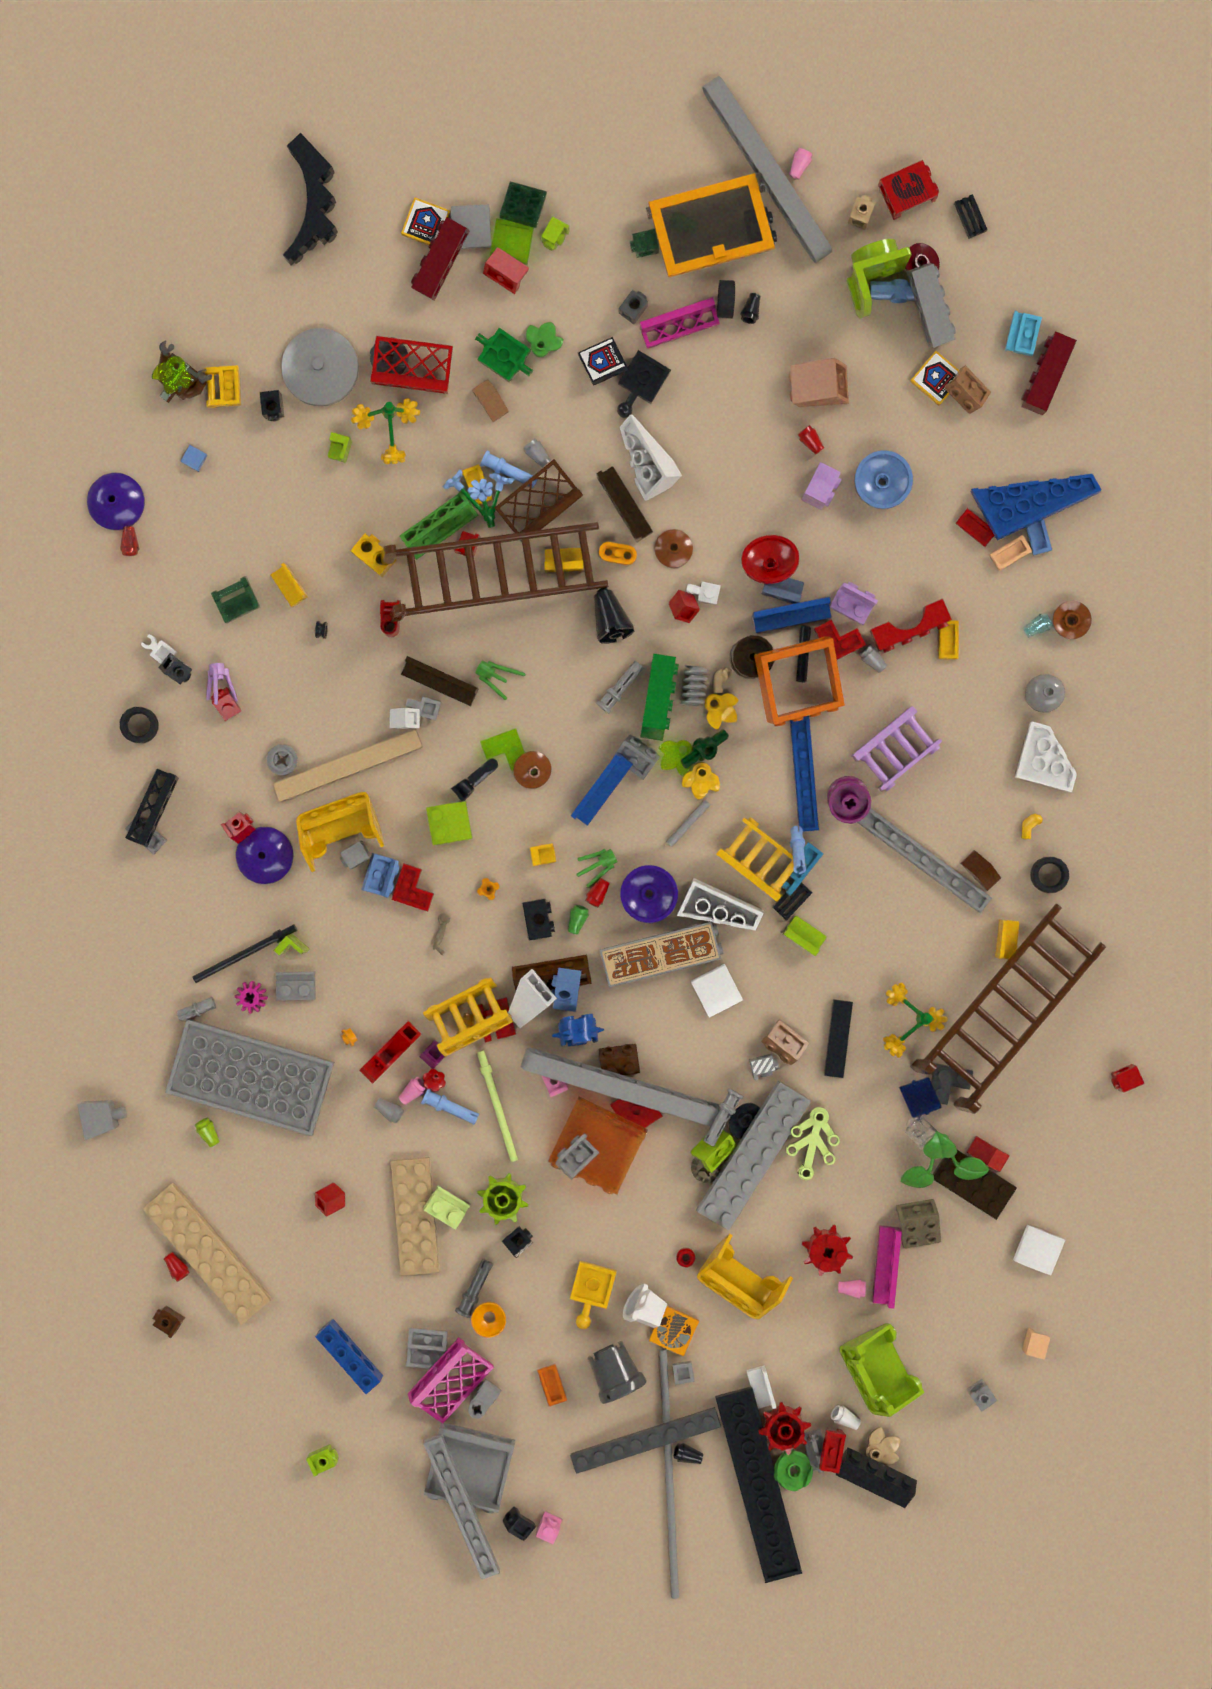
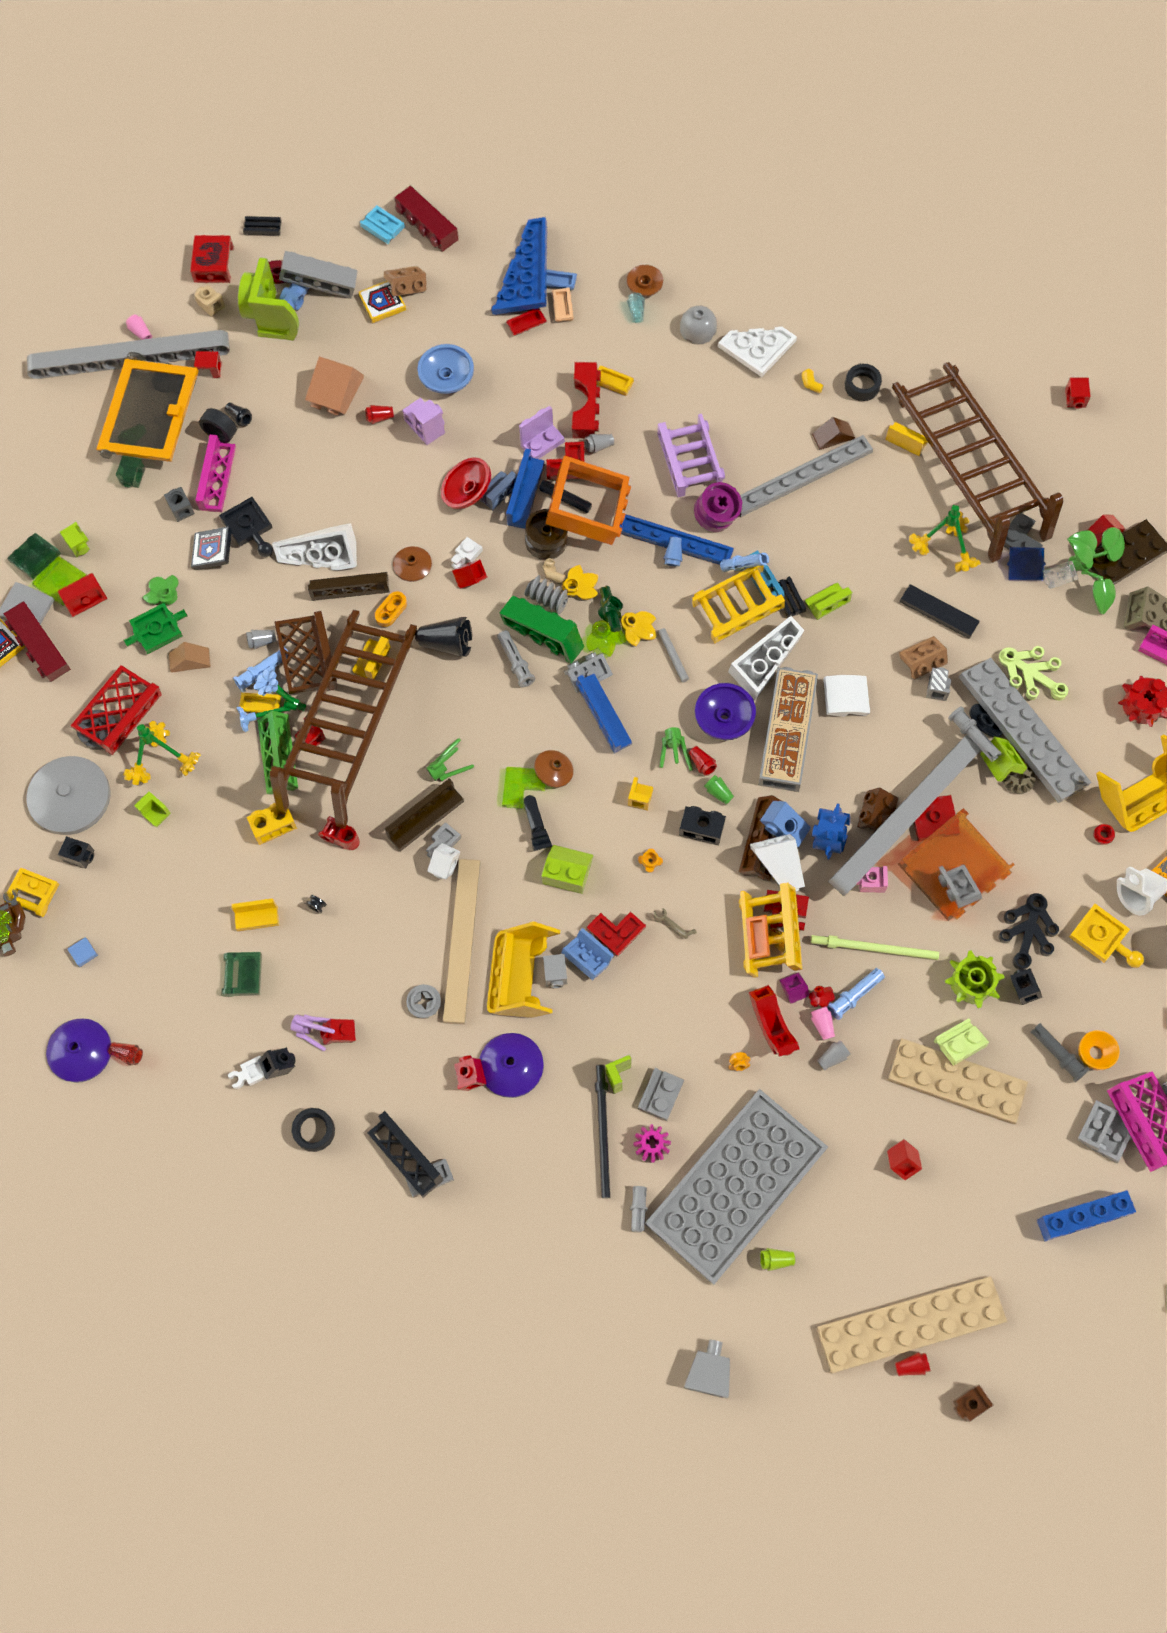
camera: 60 degrees left, 20 degrees down
none -> red panel [194,351,222,378]
none -> medium blue cone [663,537,683,567]
none -> orange tile [746,915,770,960]
none -> black plant [998,893,1059,970]

